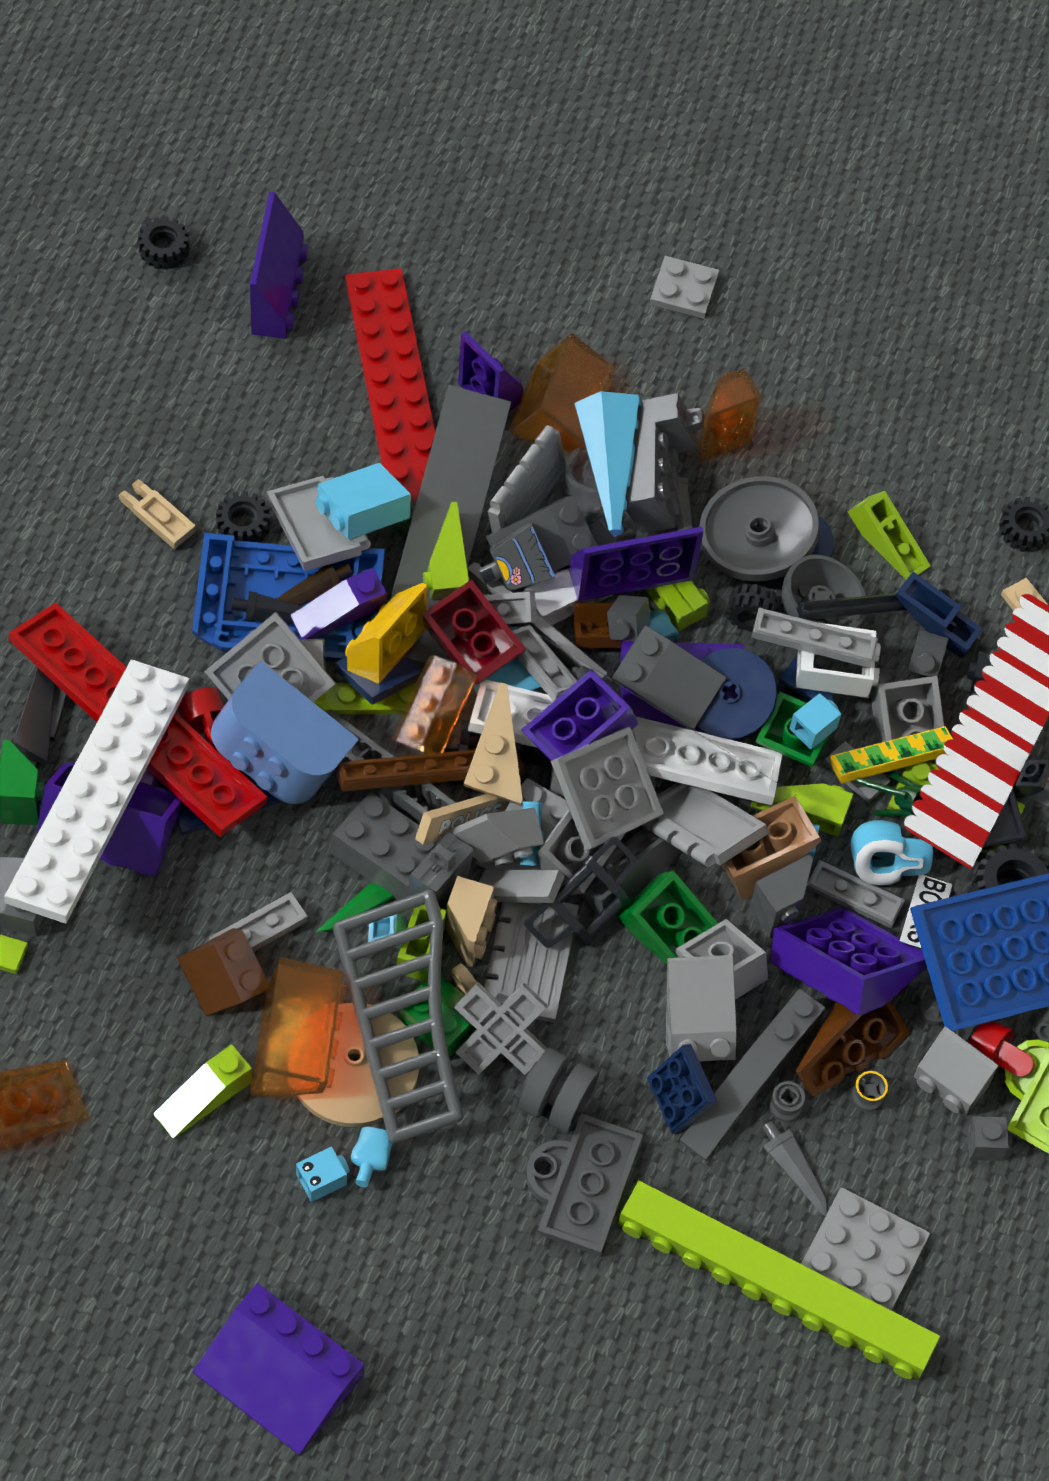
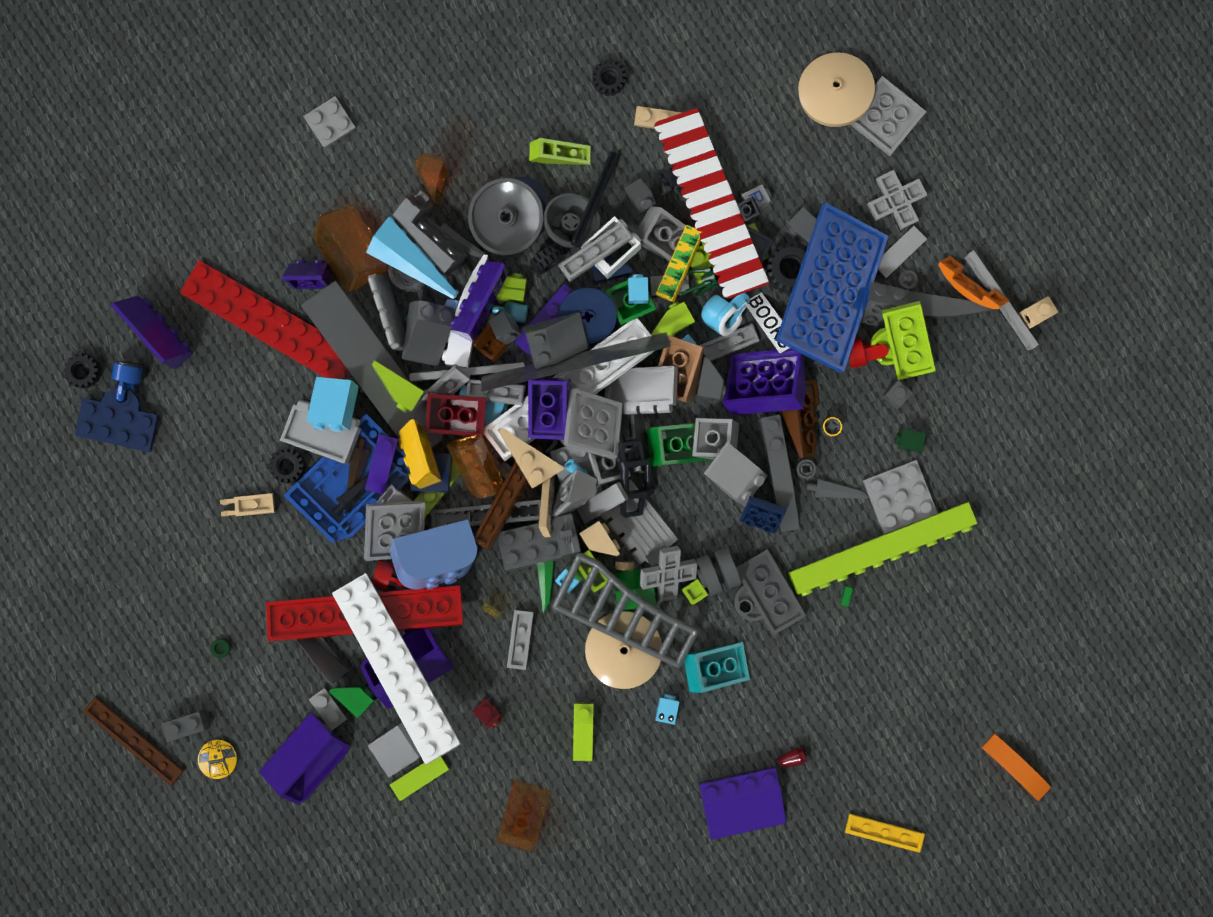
camera: 50 degrees left, 25 degrees up
reddish brown slope [177,928,270,1016] -> none
clear orange windscreen [250,957,346,1098] -> none
medium azure piece [351,1127,393,1187] -> none
dark grey torso [479,522,556,590] -> none
dark blue slope [896,572,983,658] -> none
light grey slope [914,1026,998,1116] -> none
none -> dark blue plate [75,361,159,452]
none -> dark red bracket [472,698,502,729]
none -> clear yellow tile [481,602,502,618]
none -> lime plate [681,579,708,606]
none -> teal slope [684,642,750,693]
none -> dark red cone [777,747,807,768]
none -> green tile [839,586,853,607]
none -> dark green brick [895,429,926,453]

